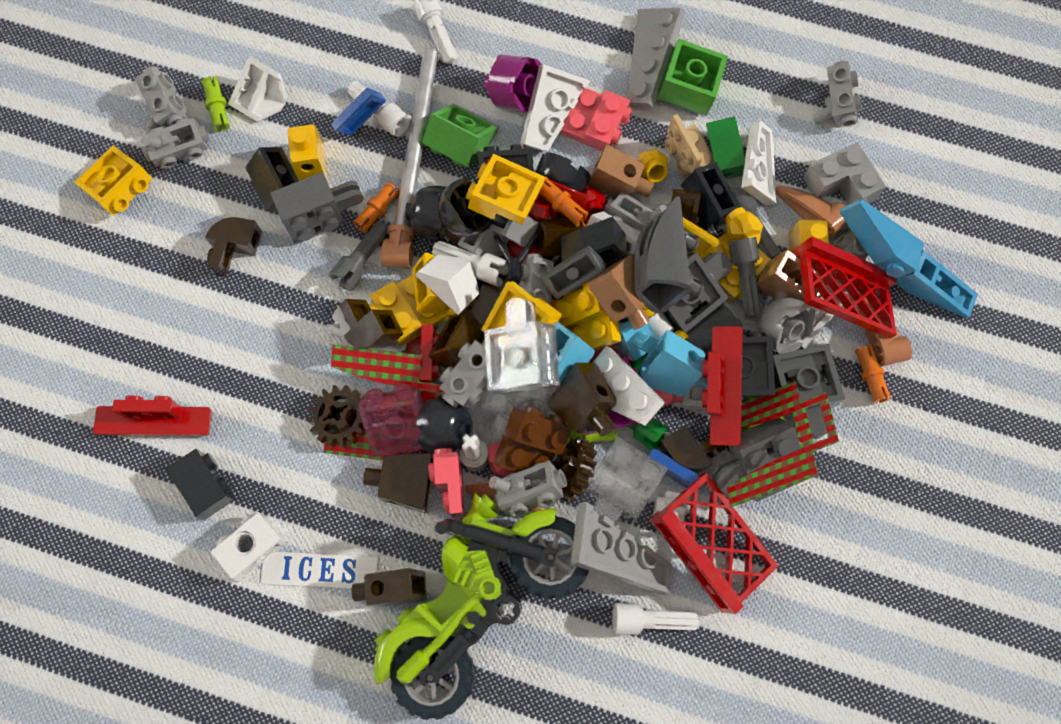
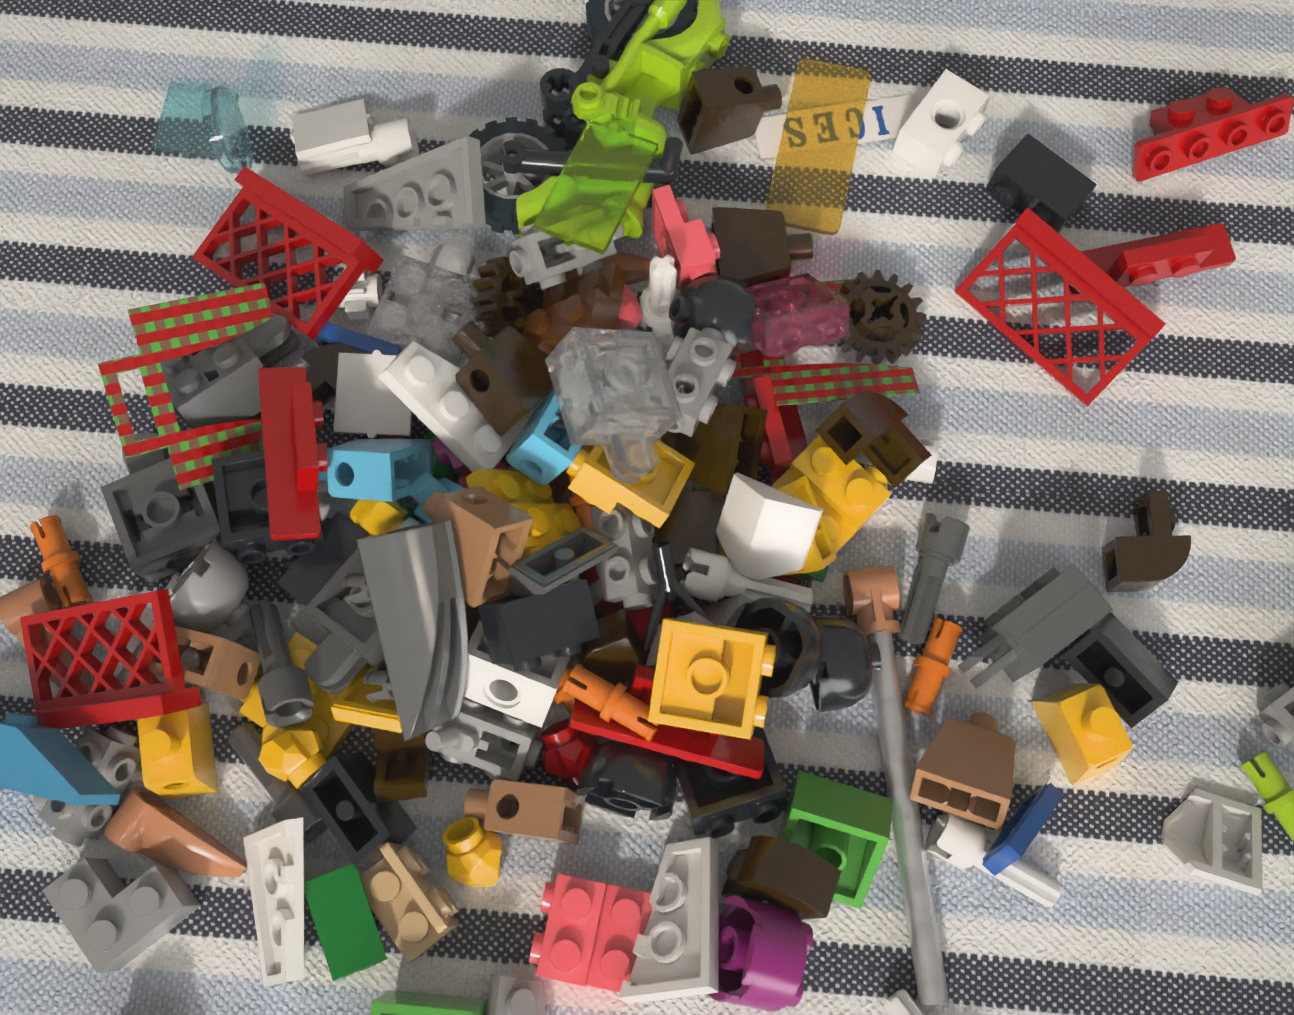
camera: 165 degrees right, 0 degrees up
none -> clear light blue piece [152,82,239,160]
none -> clear light blue tile [201,85,253,174]
none -> white piece [290,99,373,160]
none -> white piece [333,350,412,439]
none -> clear neon green piece [533,119,658,255]
none -> dark brown brick [721,835,842,920]
none -> clear yellow piece [765,59,871,236]
none -> medium nougat torso [910,712,1015,831]
none -> red fence [954,208,1166,407]
none -> red bracket [1132,87,1294,182]

